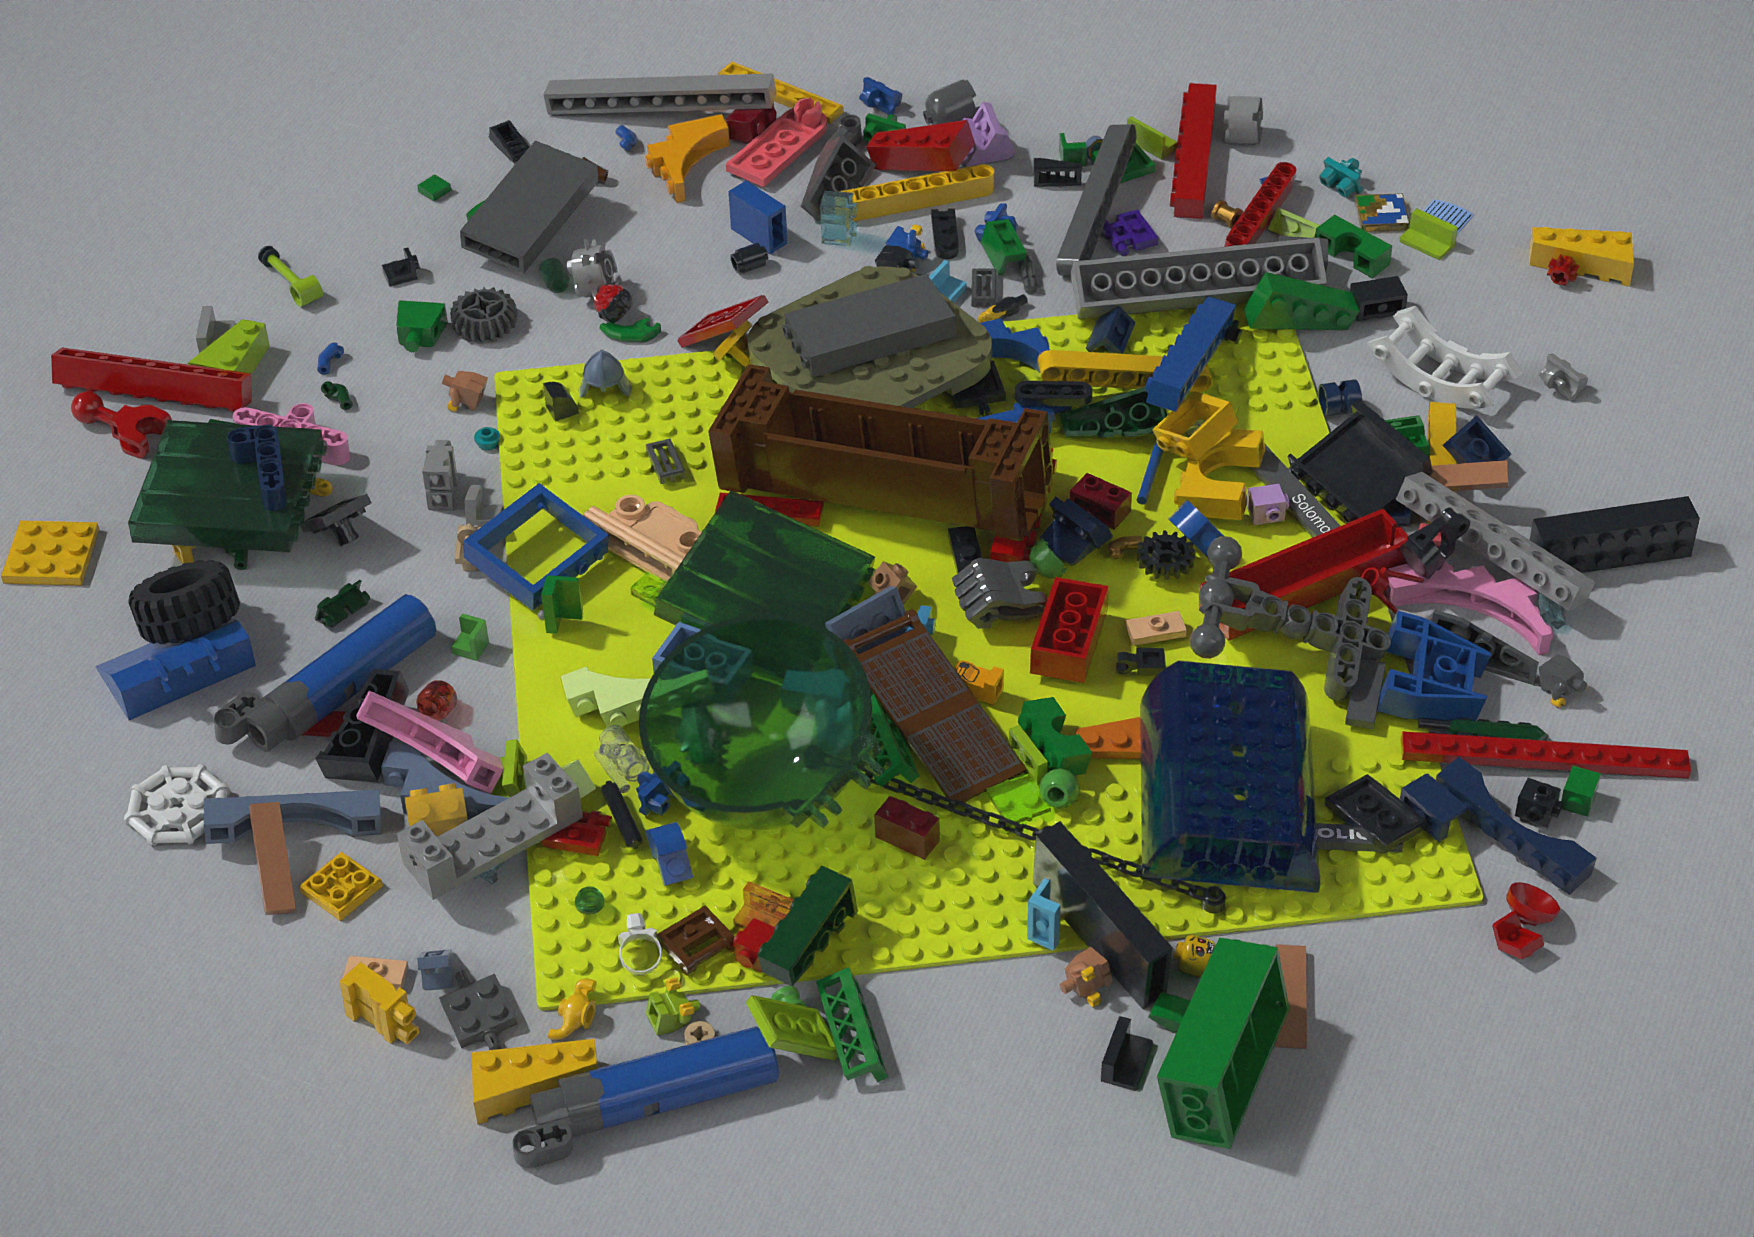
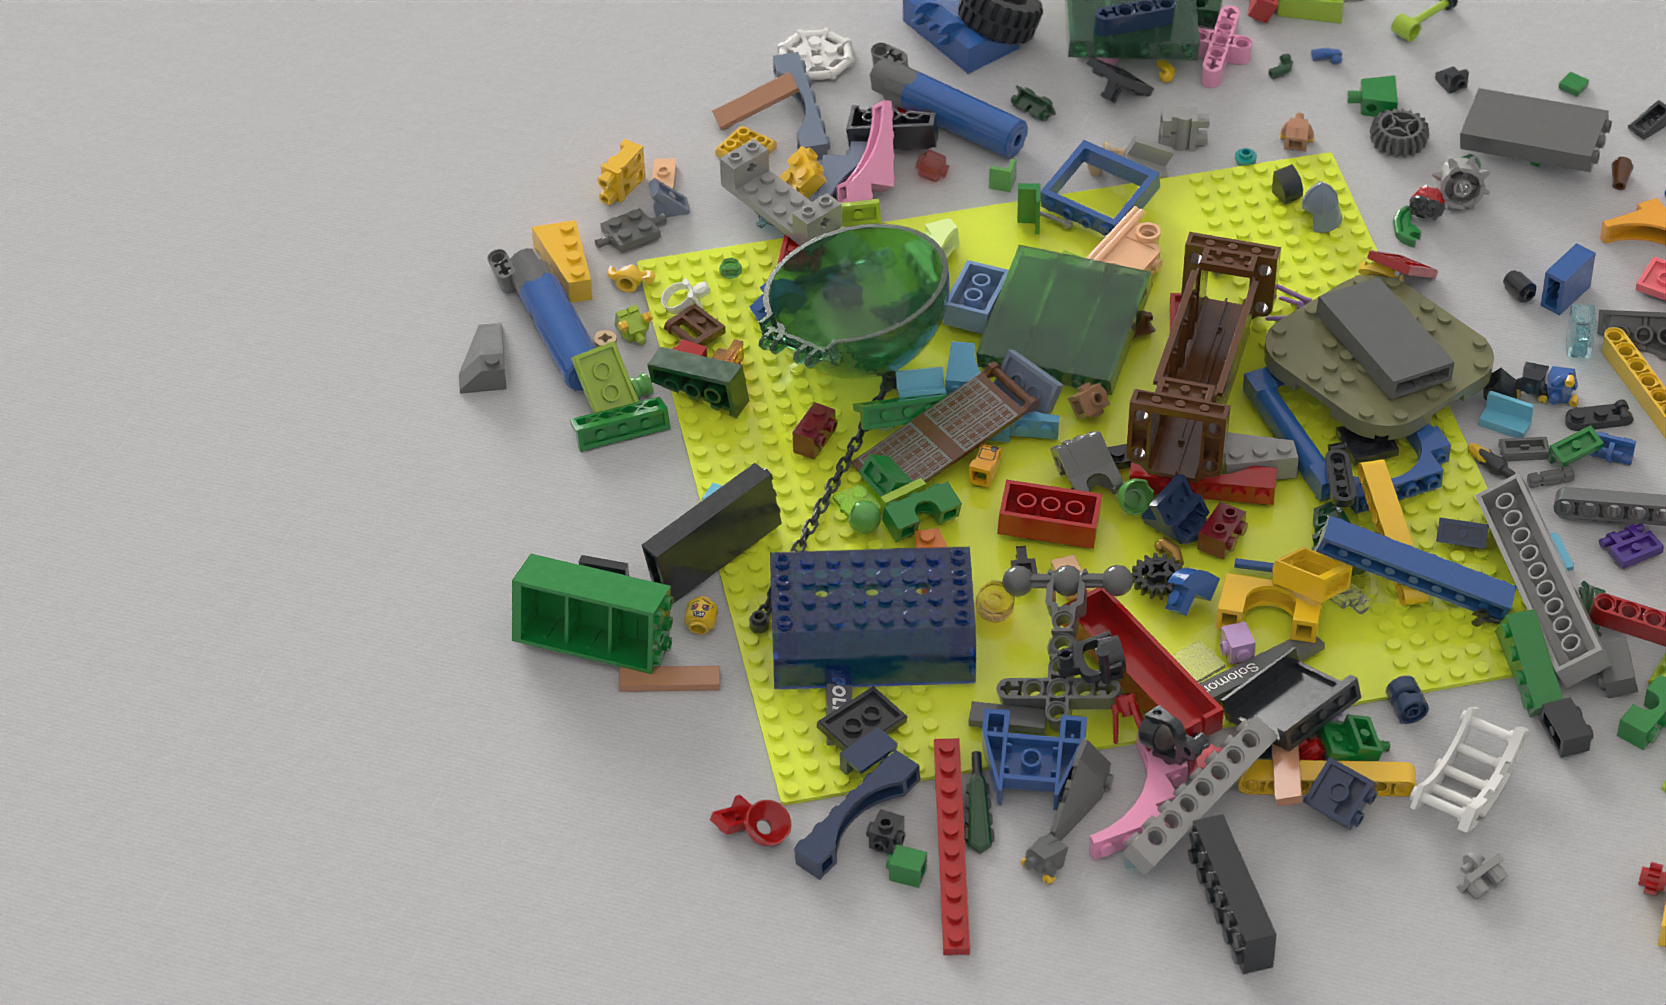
camera: 85 degrees right, 0 degrees up
none -> dark grey wedge [459,323,507,394]
none -> green panel [859,454,913,497]
none -> black piece [1057,631,1126,684]
none -> clear piece [1172,640,1225,683]

